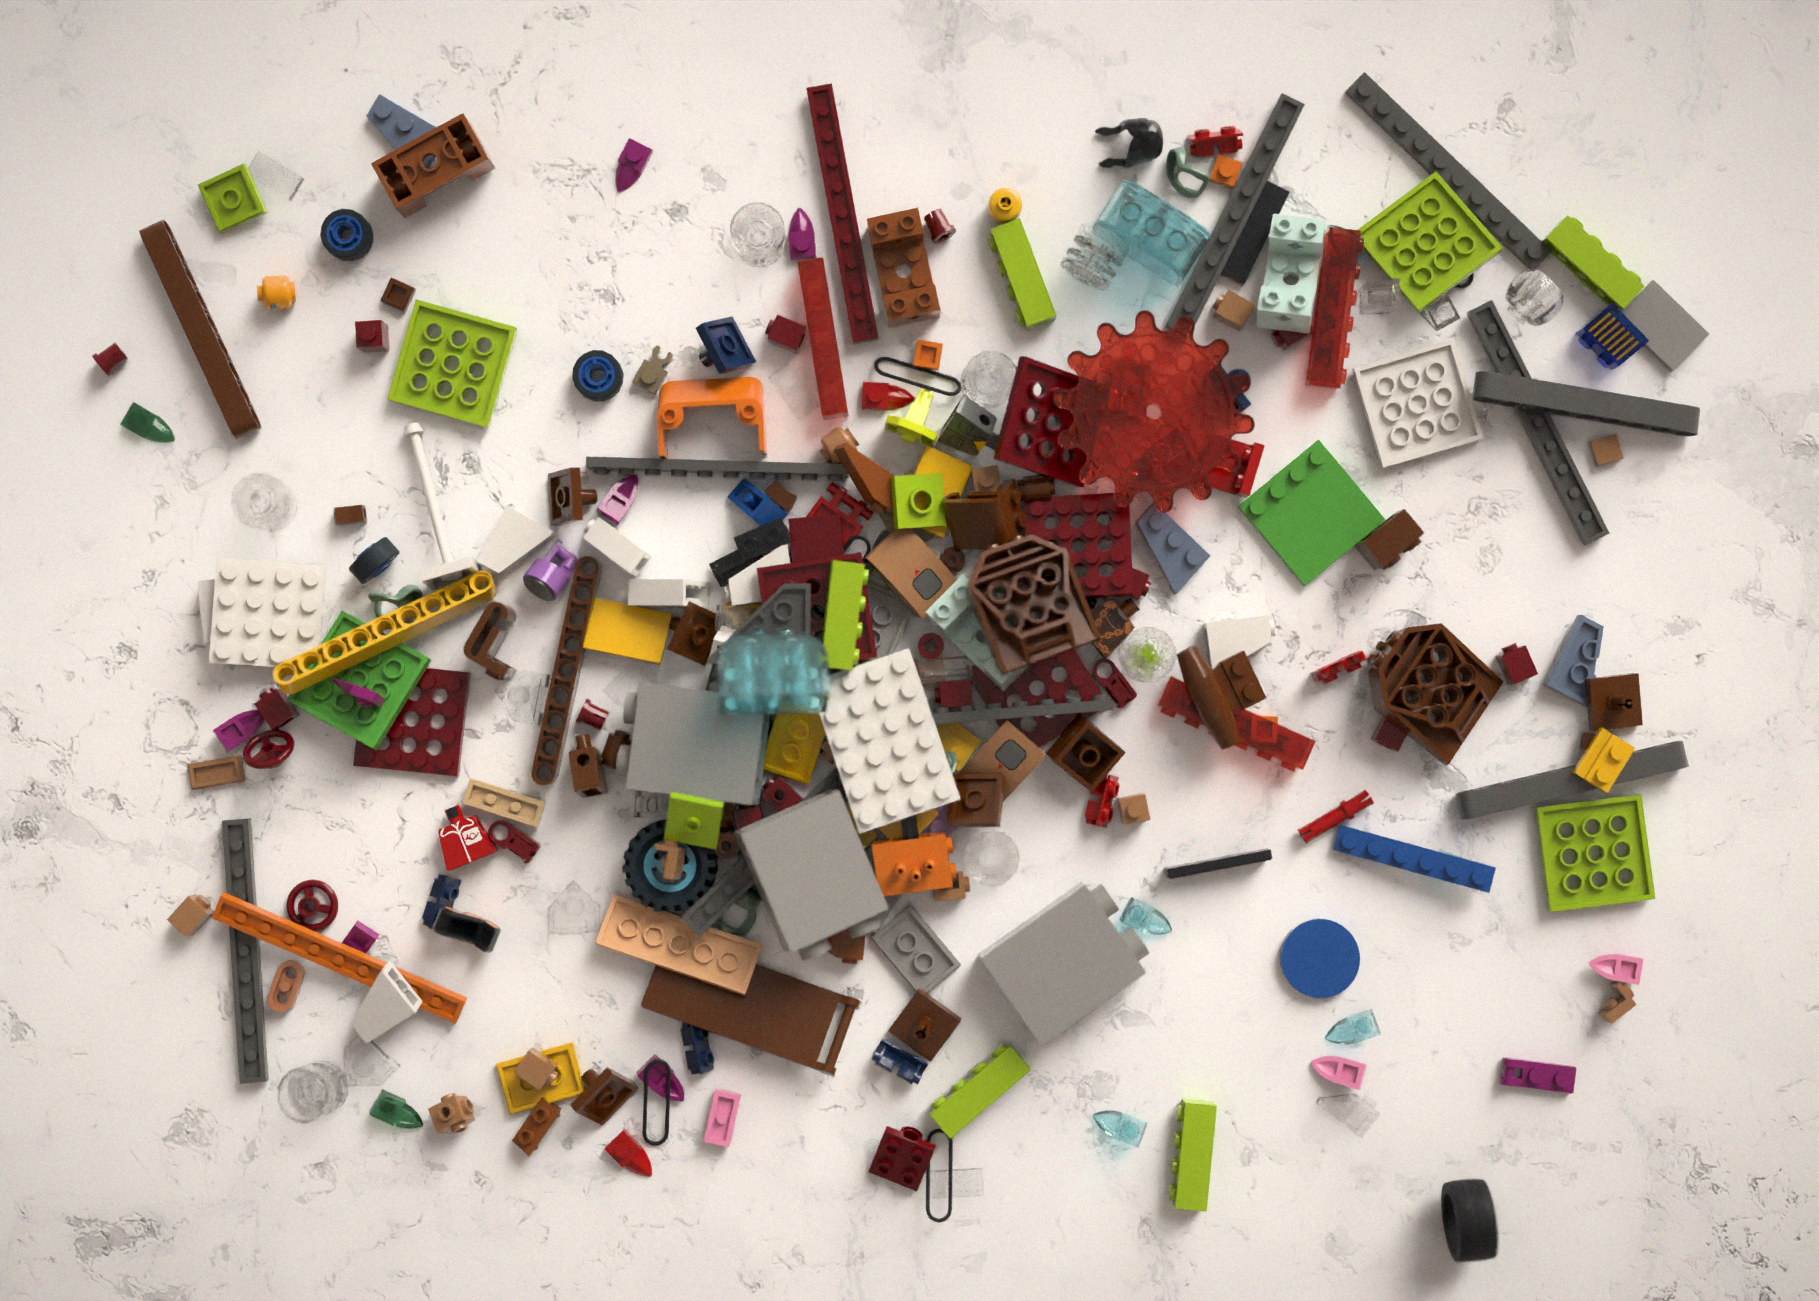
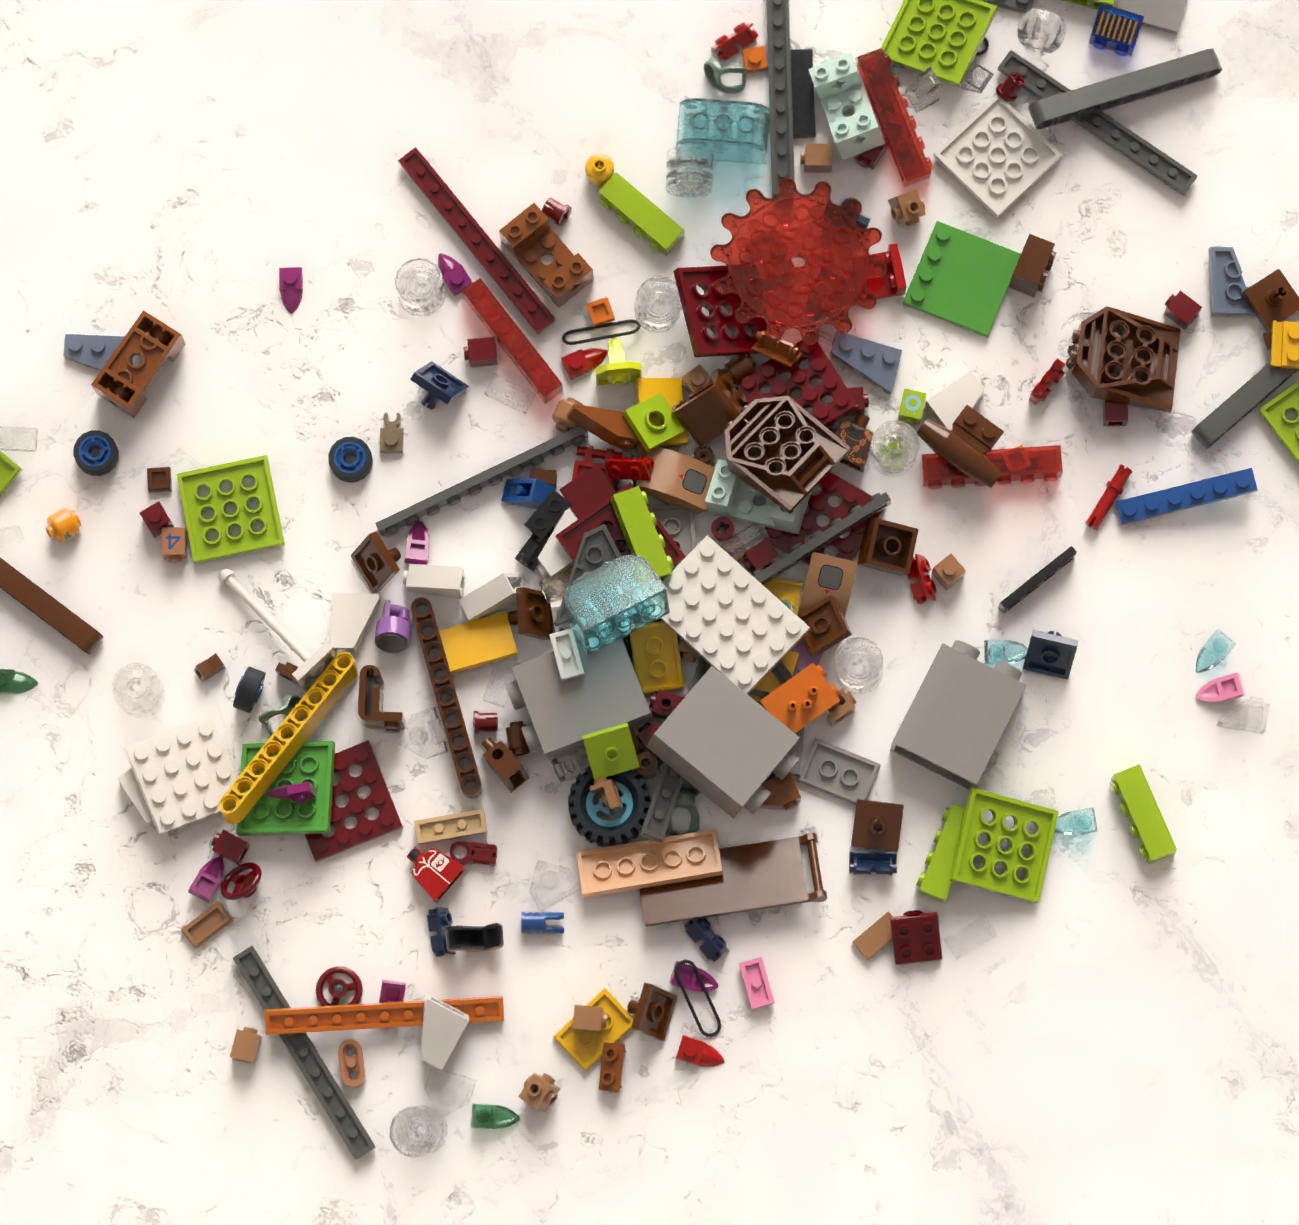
camera: 30 degrees left, 10 degrees down
orange windscreen [657,377,767,459] -> none
black piece [926,1128,953,1223] -> none
dark grey torso [937,394,999,456] -> none
dark red piece [1092,659,1137,708] -> none
black hair [1095,118,1164,168] -> none
blue tile [1280,918,1360,998] -> none
medium nougat tile [1589,434,1624,467] -> none
none -> nougat brick [161,527,188,563]
none -> reddish brown plate [275,662,298,685]
none -> blue hinge [521,912,564,933]
none -> white plate [549,628,585,681]
none -> red hinge [604,456,654,481]
none -> dark orange hinge [751,330,802,367]
none -> medium nougat tile [852,911,893,960]
none -> medium nougat brick [888,189,926,226]
none -> lime brick [898,389,927,427]
none -> lime piece [949,787,1059,903]
none -> dark red bush [996,72,1025,103]
none -> dark blue tile [1023,630,1079,680]

